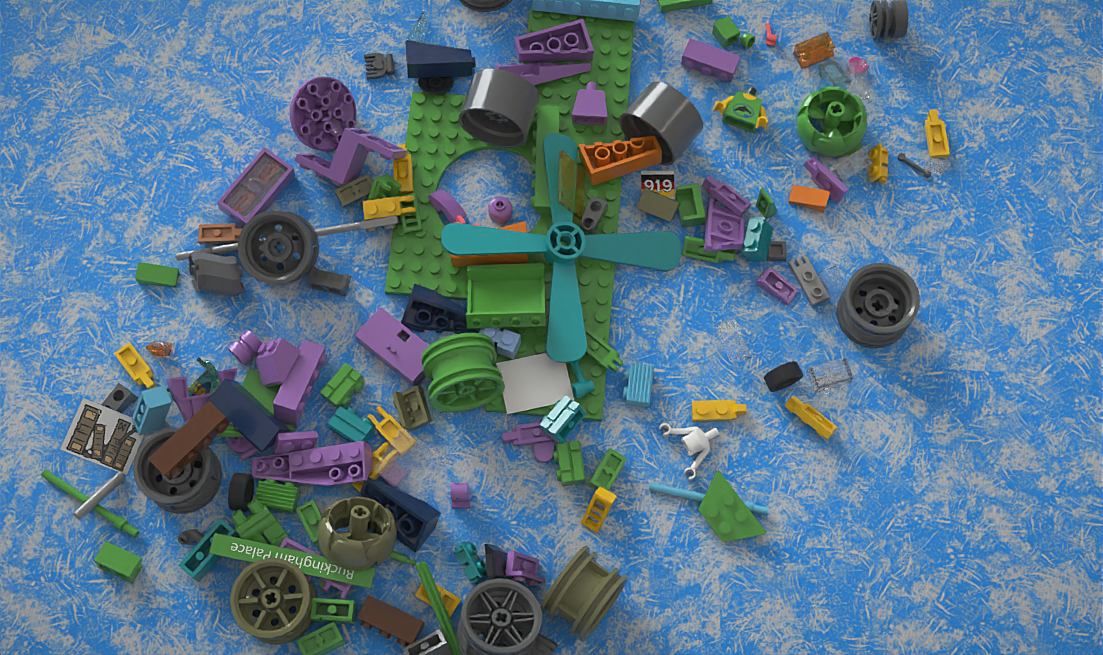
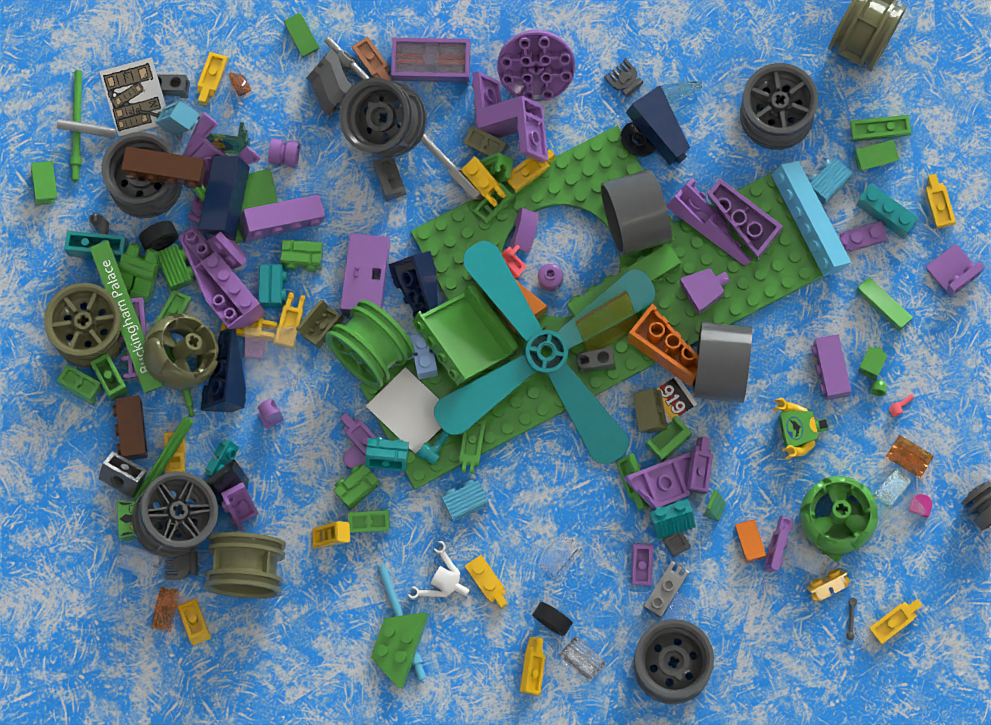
camera: 60 degrees right, 5 degrees up
medium lavender slope [256,338,301,388] -> none

